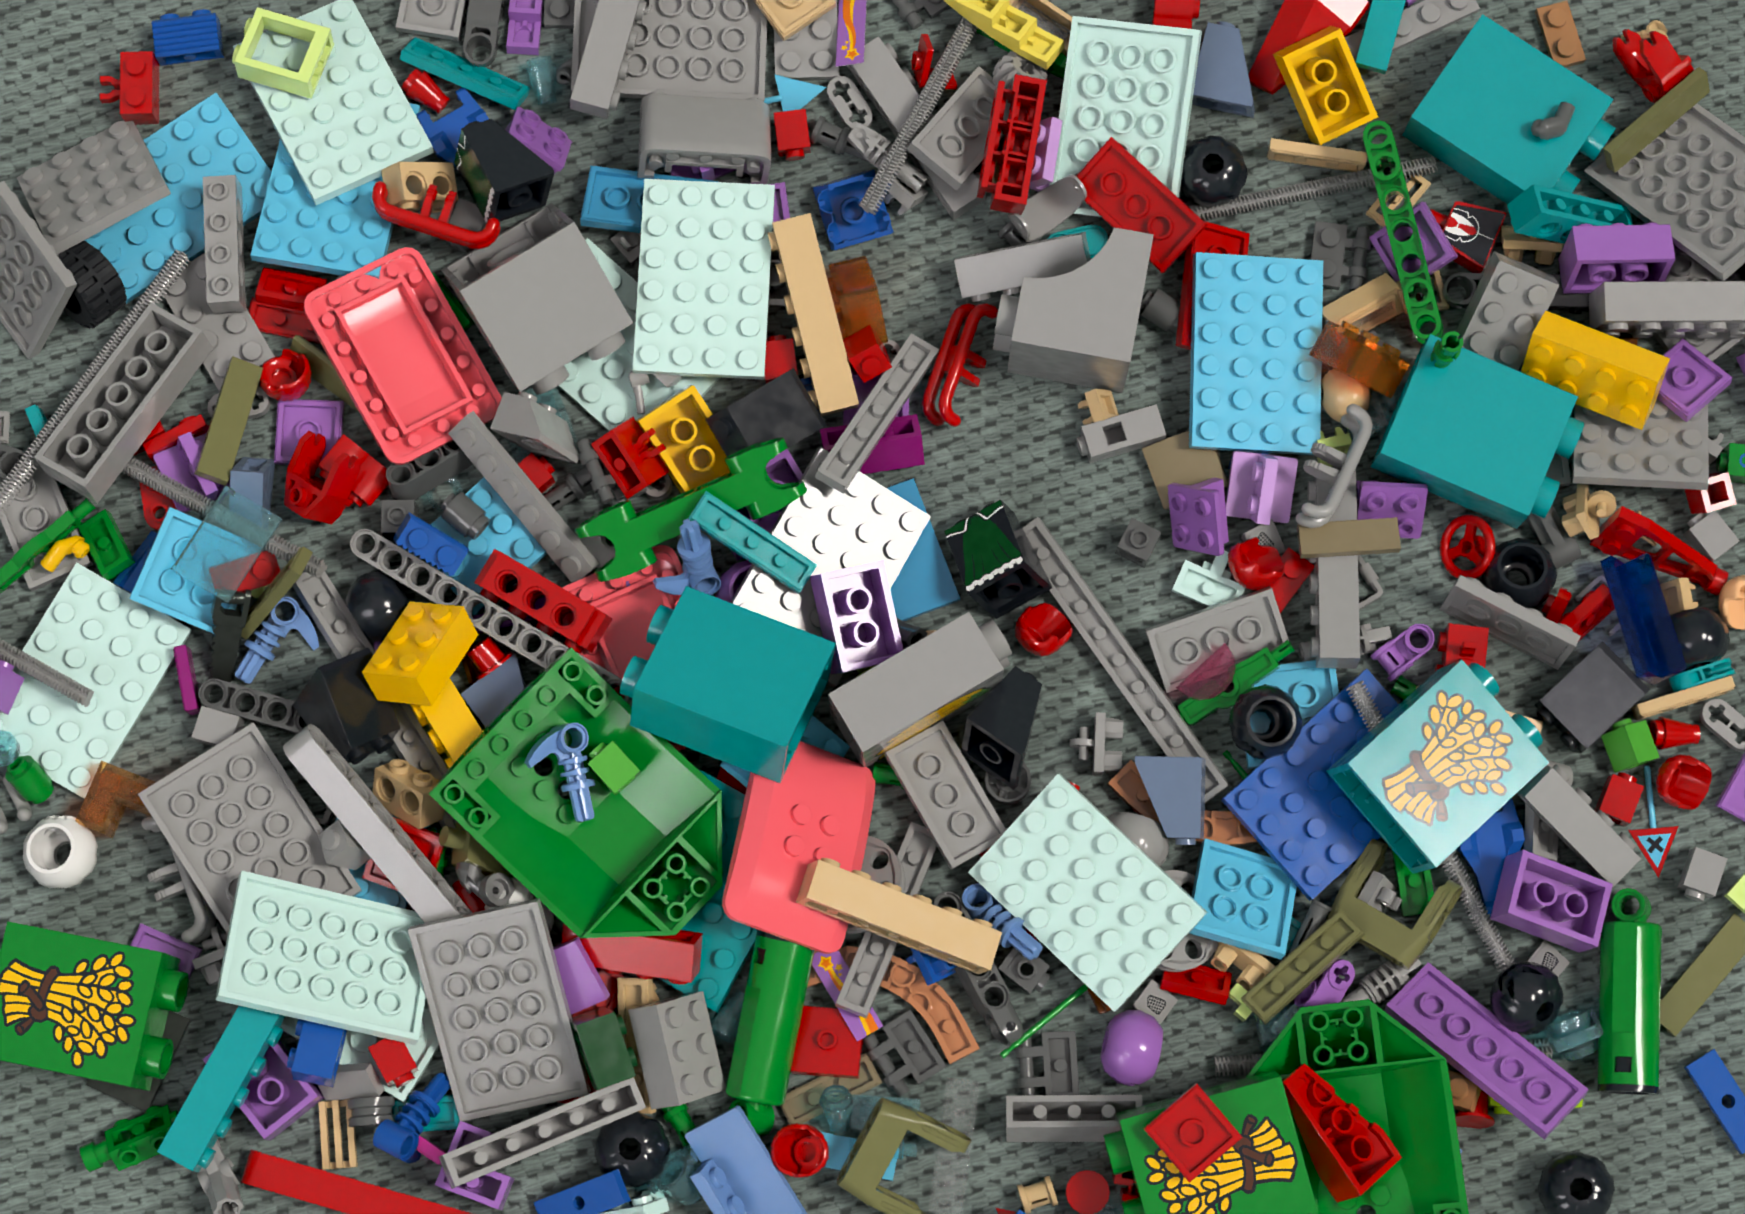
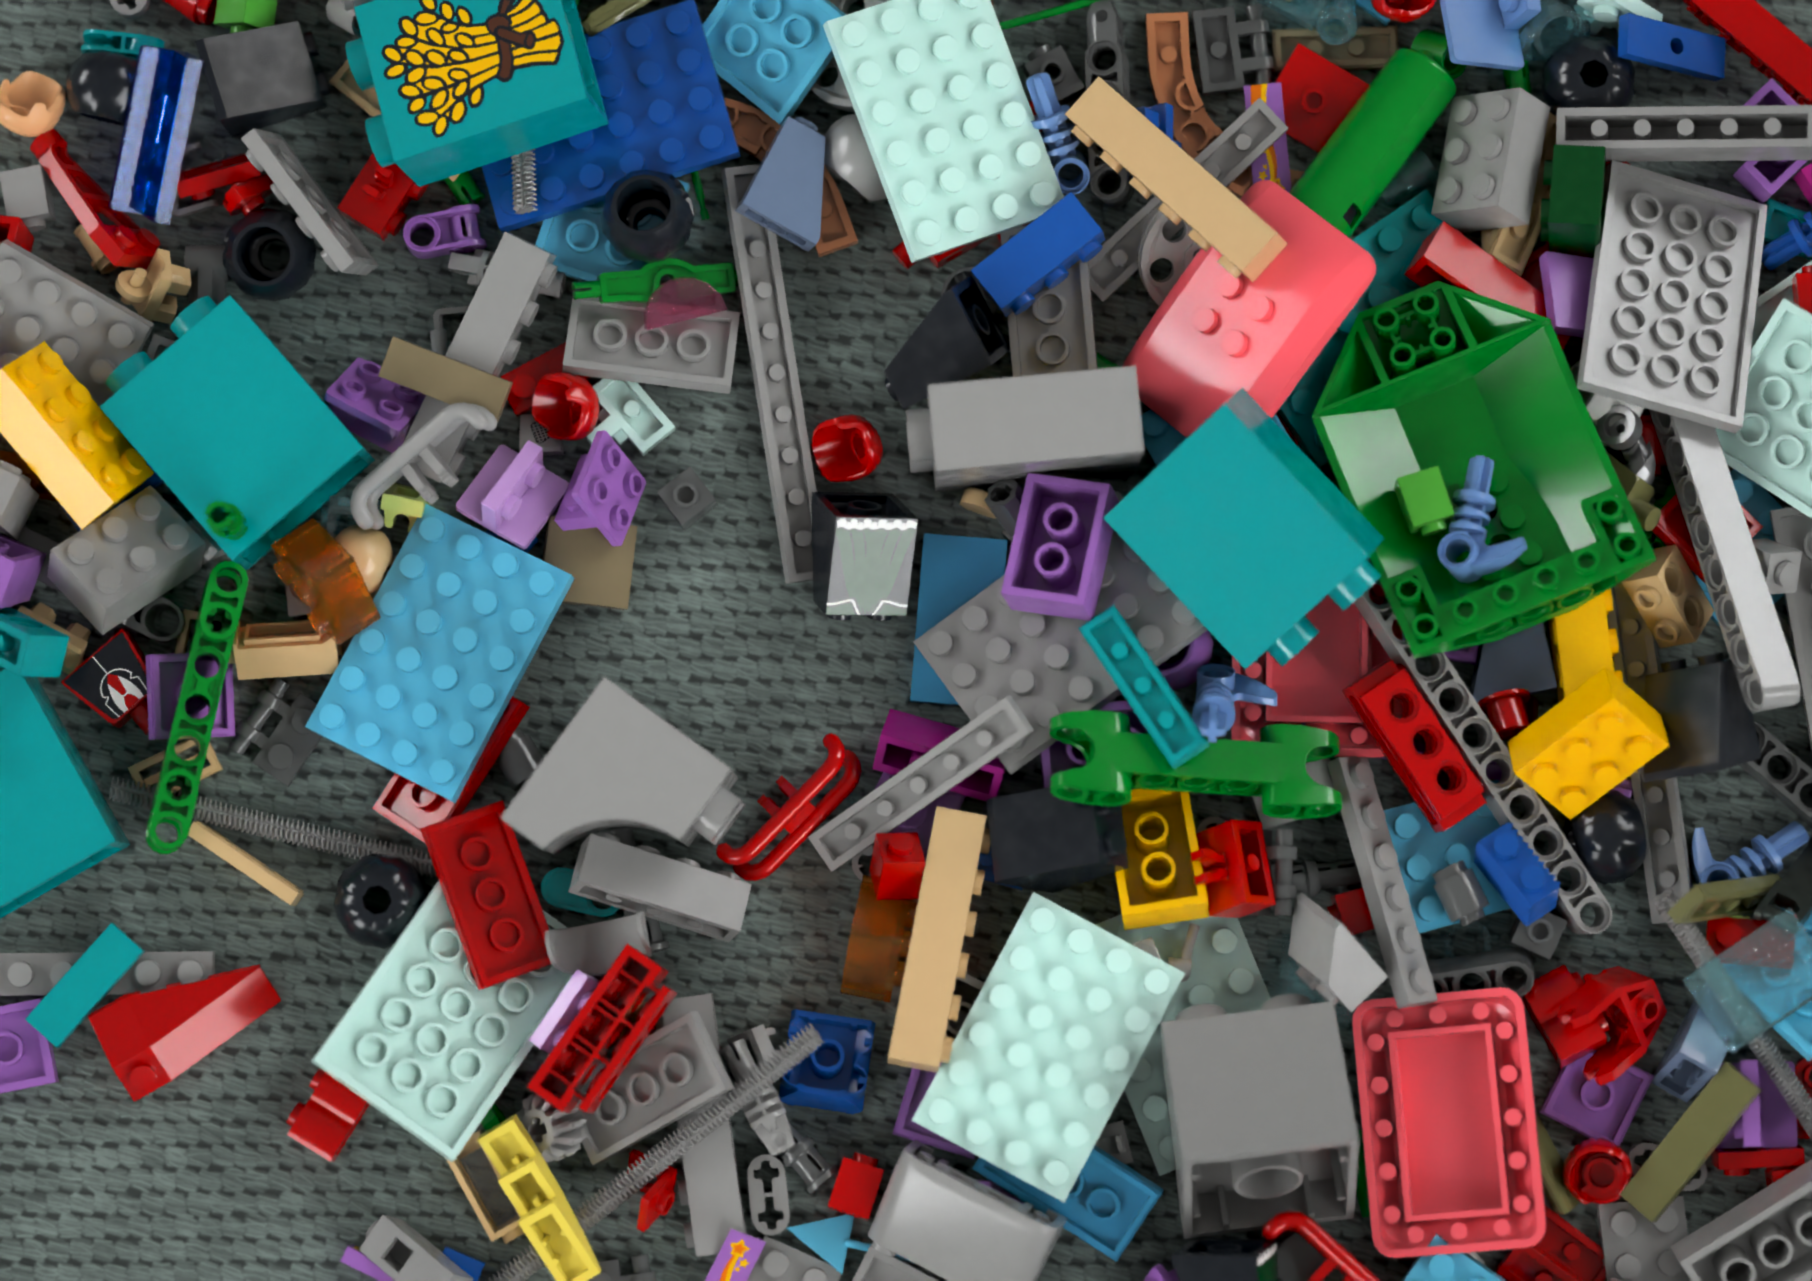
camera: 155 degrees left, 5 degrees up
red brick [765,335,798,384] -> none
light grey hips [1069,712,1124,776] -> none
light grey brick [1076,404,1166,463] -> none
tan tile [1078,389,1119,425] -> none
sand blue slope [1192,21,1255,118] -> none
yellow brick [1273,26,1378,145] -> none
red piece [1440,514,1495,578] -> none
tan tile [1631,675,1735,720] -> none
tan tile [1656,578,1699,618] -> none
none -> blue brick [971,192,1106,317]

